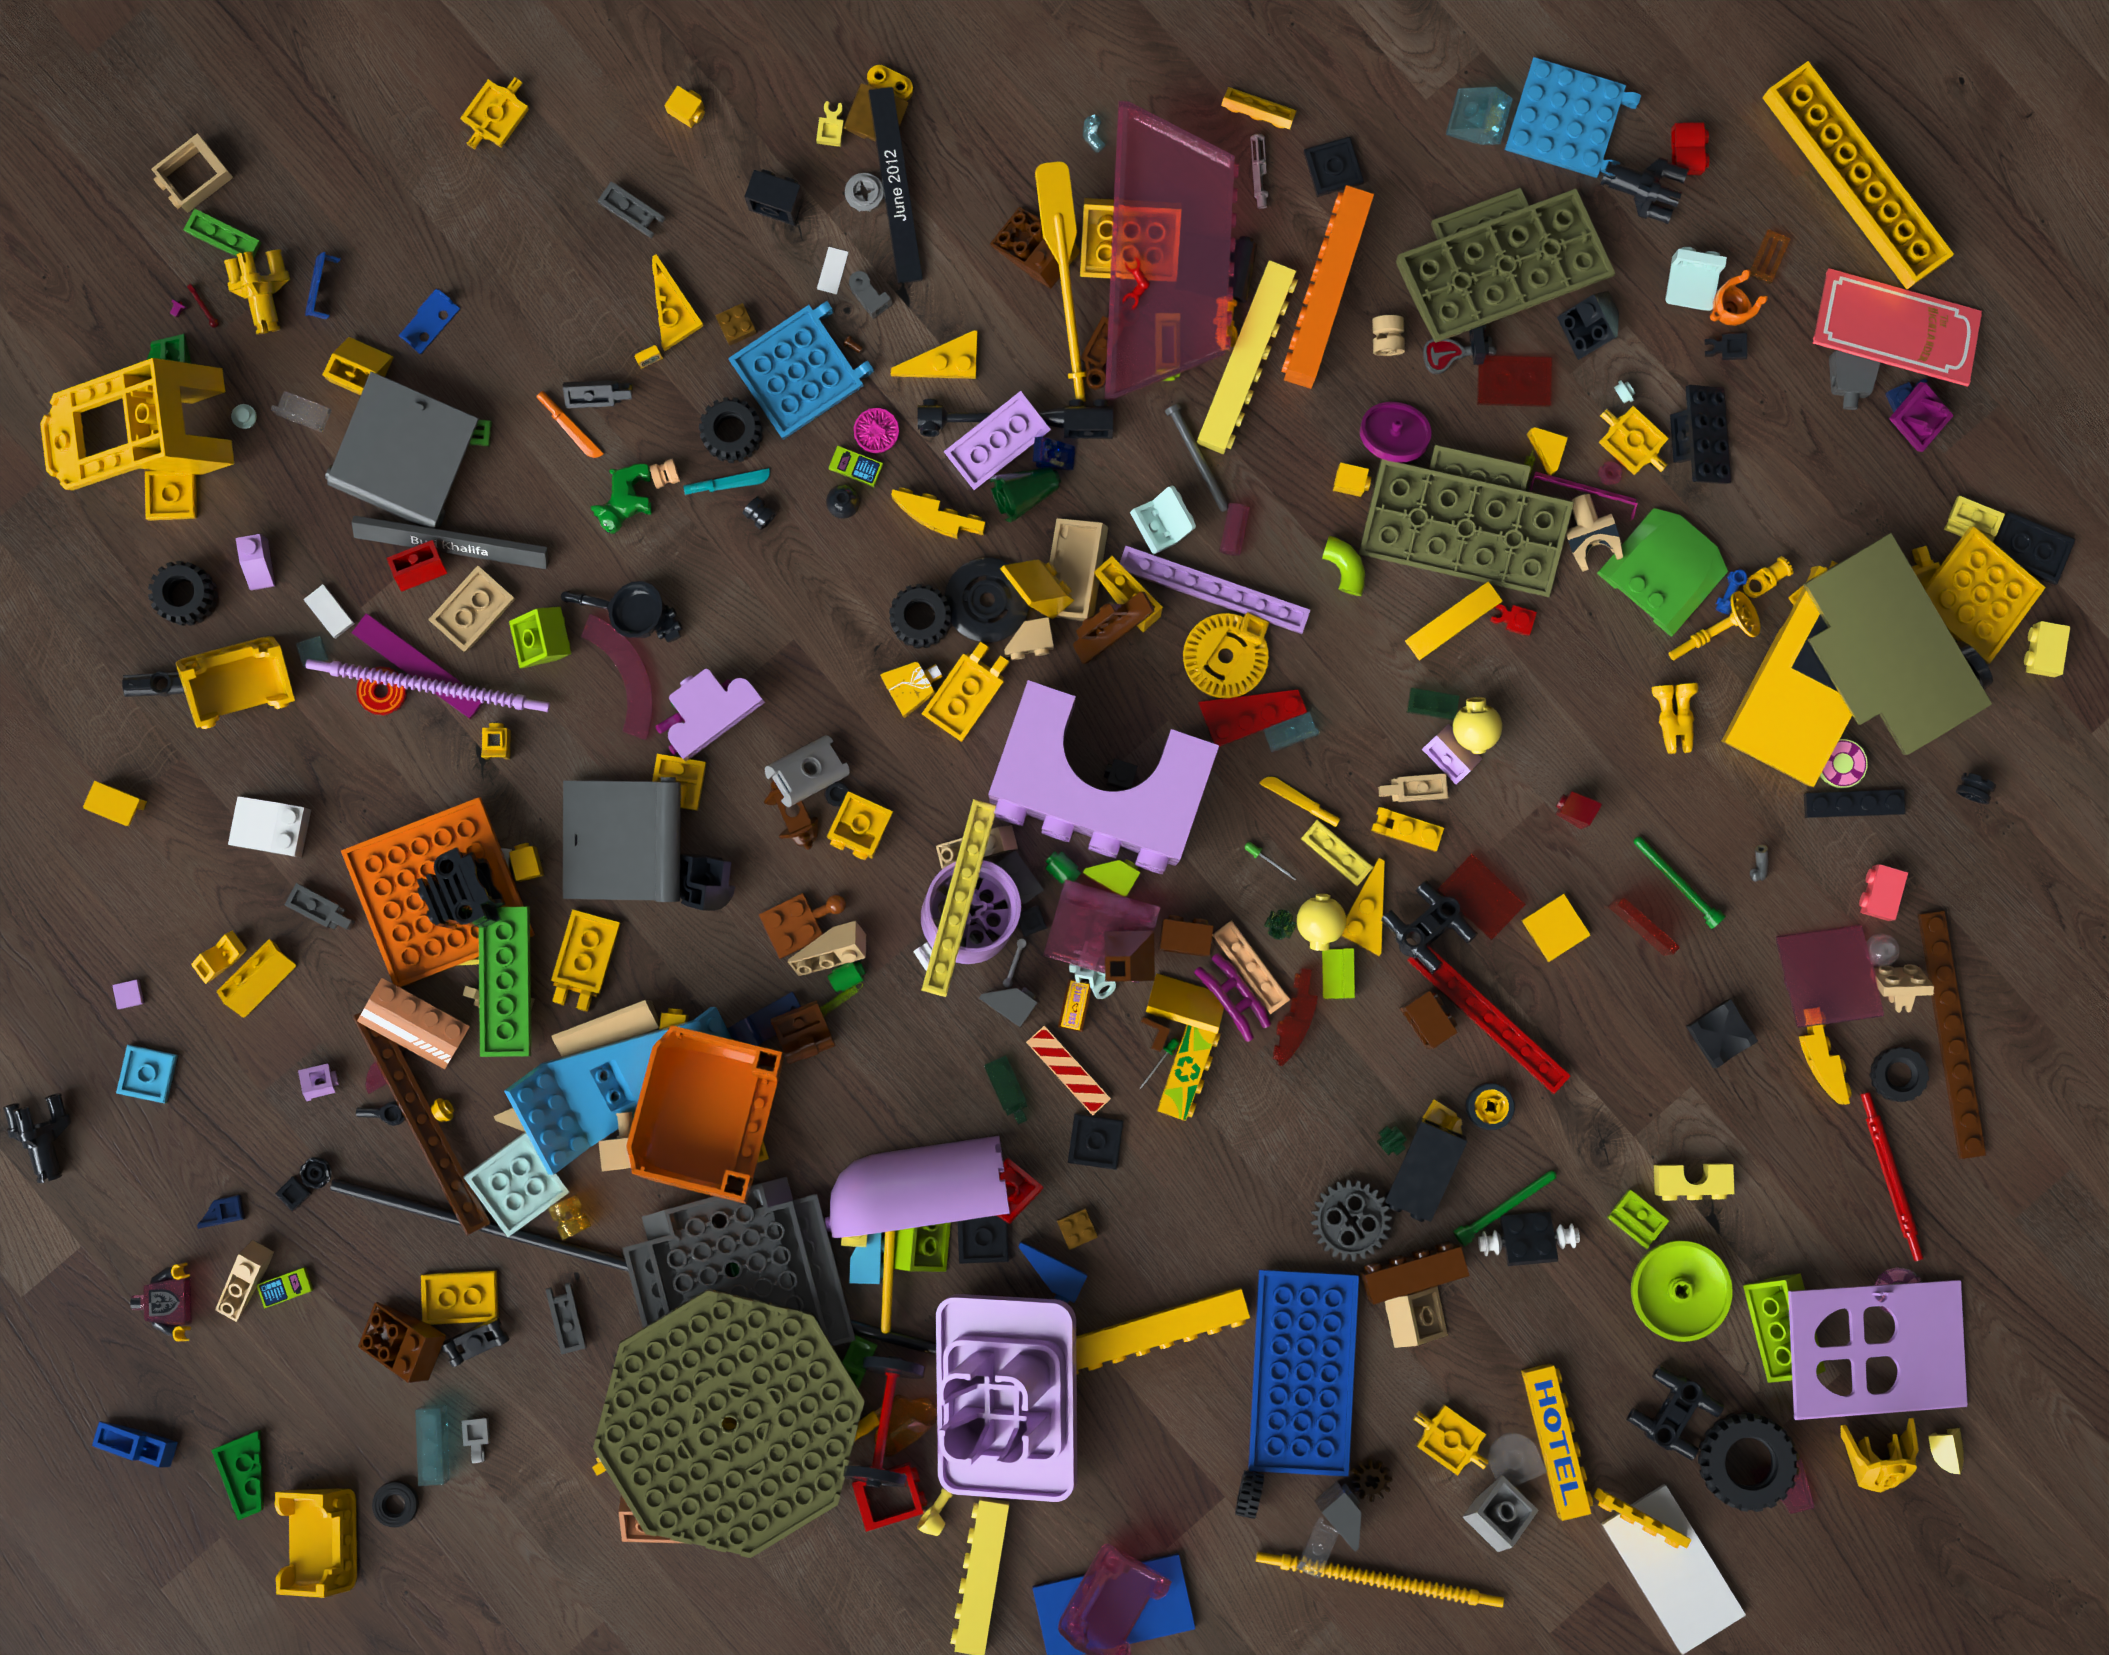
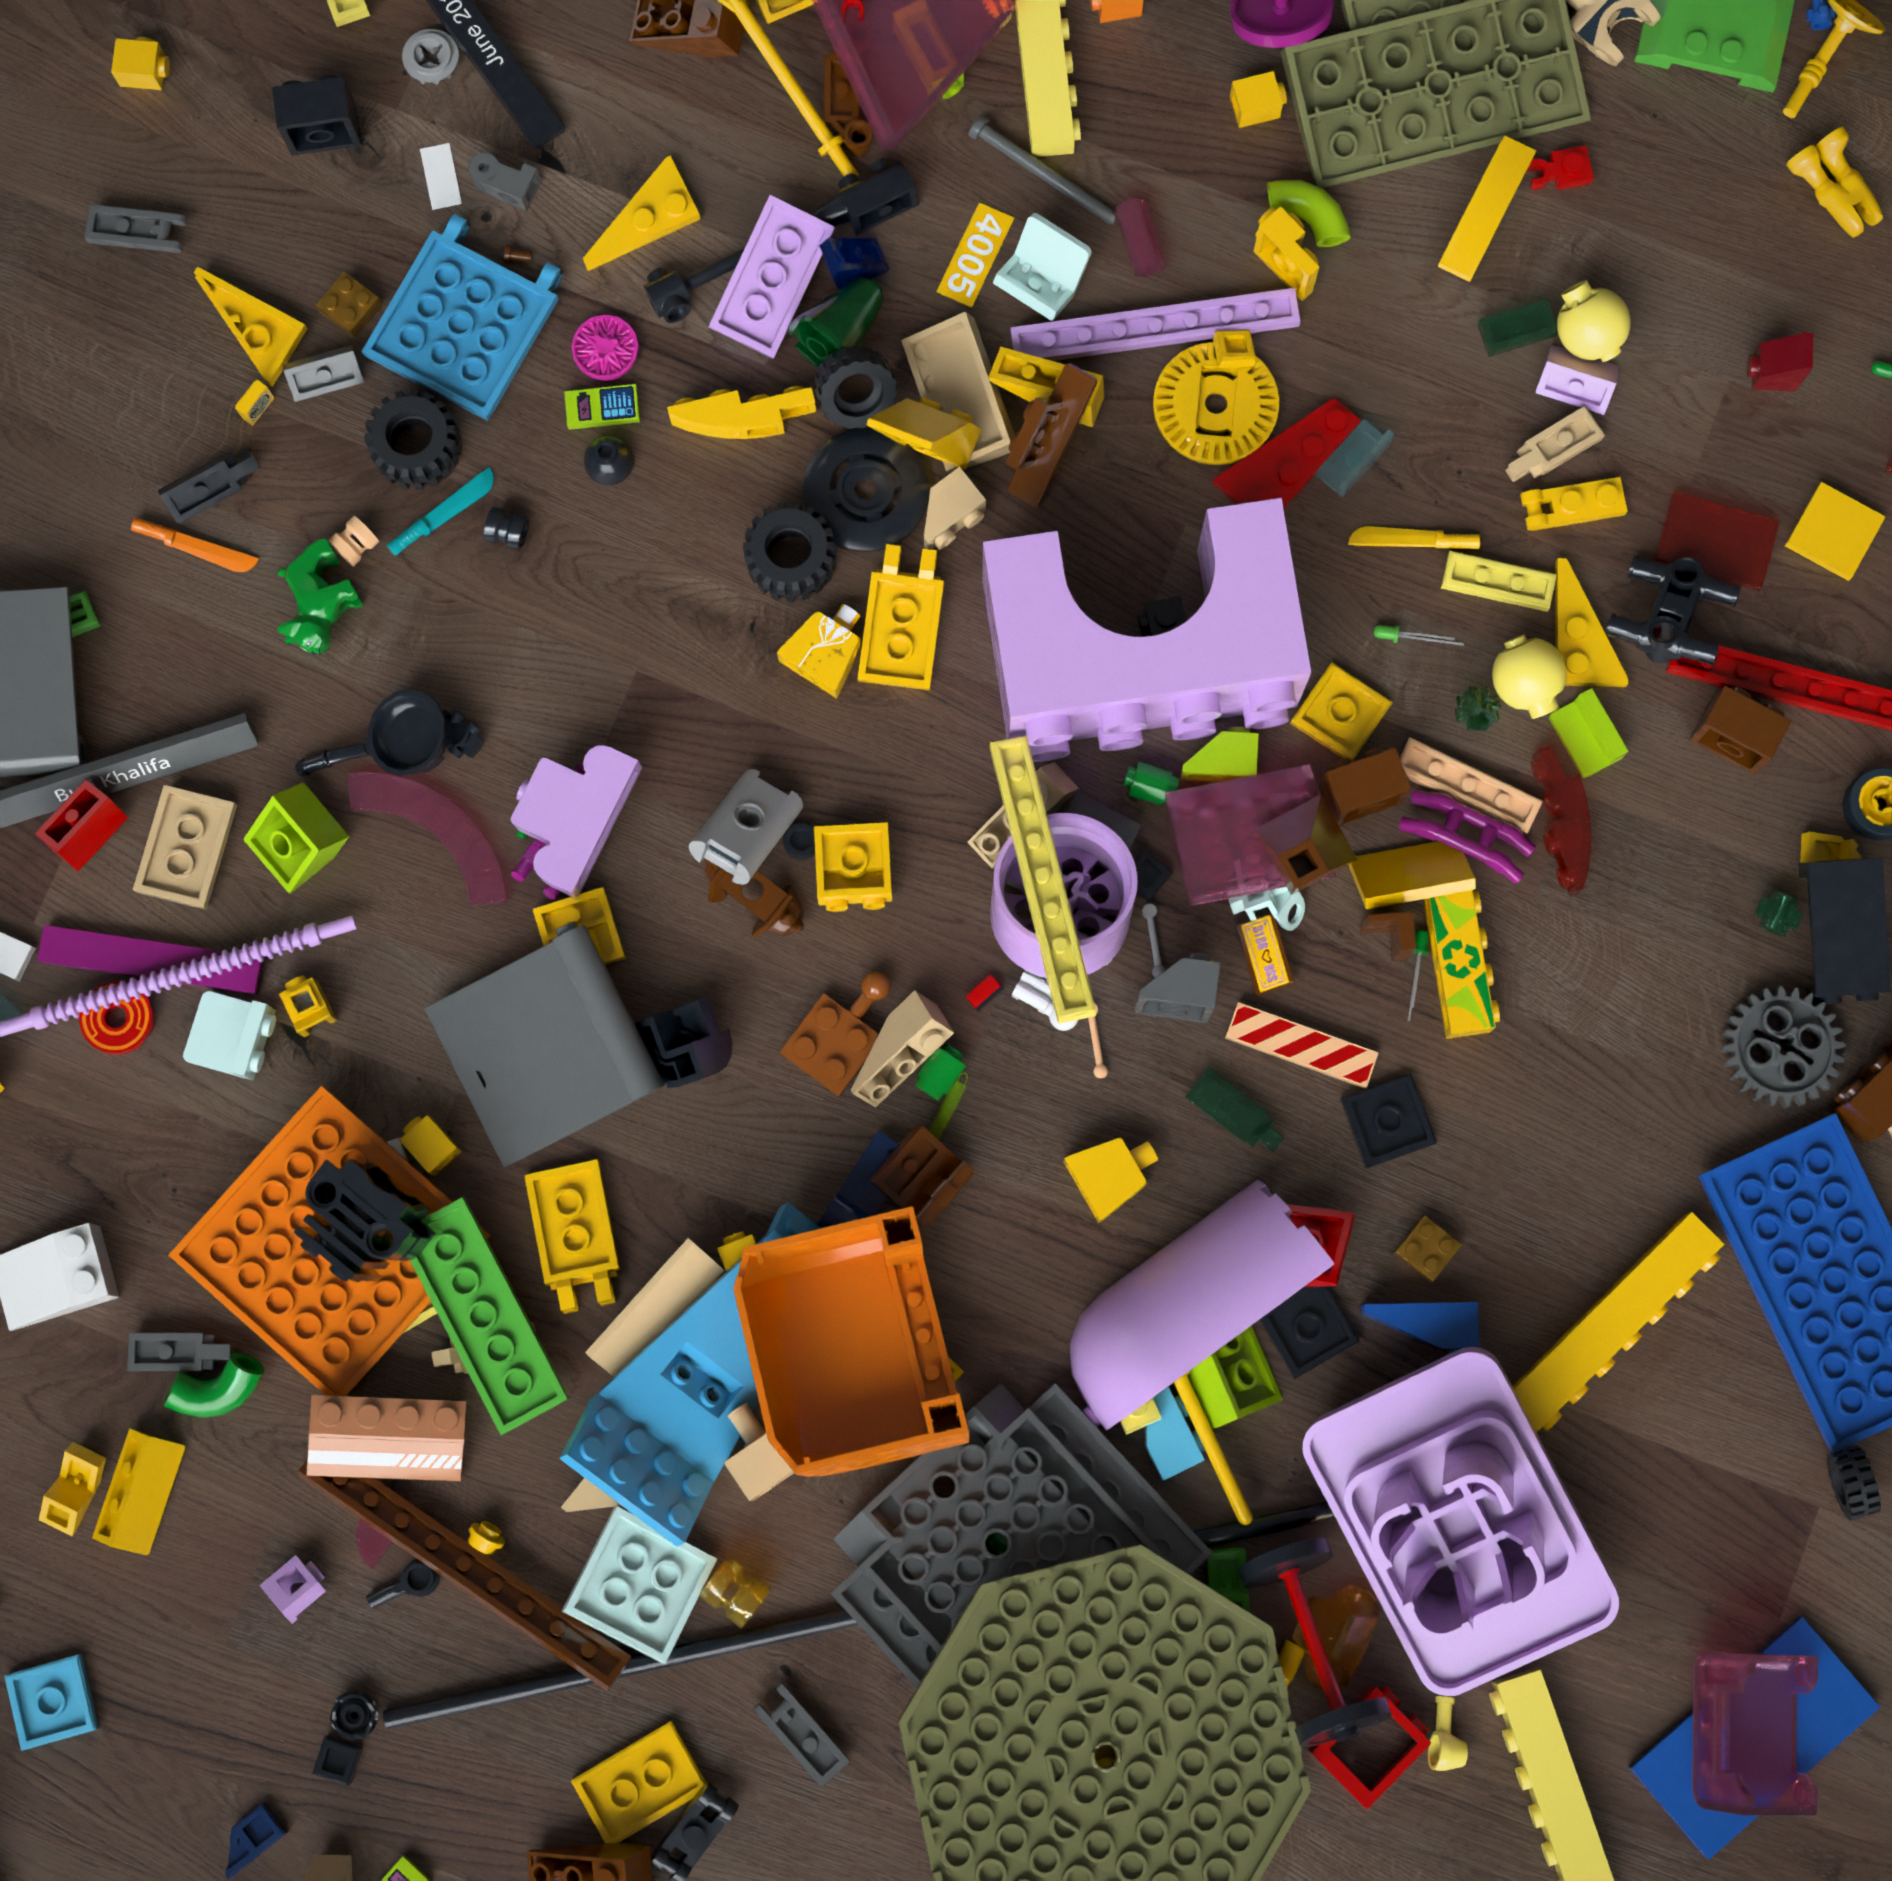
camera: 20 degrees left, 5 degrees down
none -> green cylinder [163,1353,265,1418]
none -> light aqua bracket [183,991,276,1081]
none -> plate [283,345,364,402]
none -> black tyre [814,345,898,429]
none -> yellow sticker [936,202,1015,307]
none -> red piece [965,974,1004,1013]
none -> yellow torso [1063,1137,1158,1224]
none -> light nougat hinge [1088,1003,1108,1078]
none -> yellow plate [1253,206,1320,301]
none -> yellow tile [1290,662,1393,763]

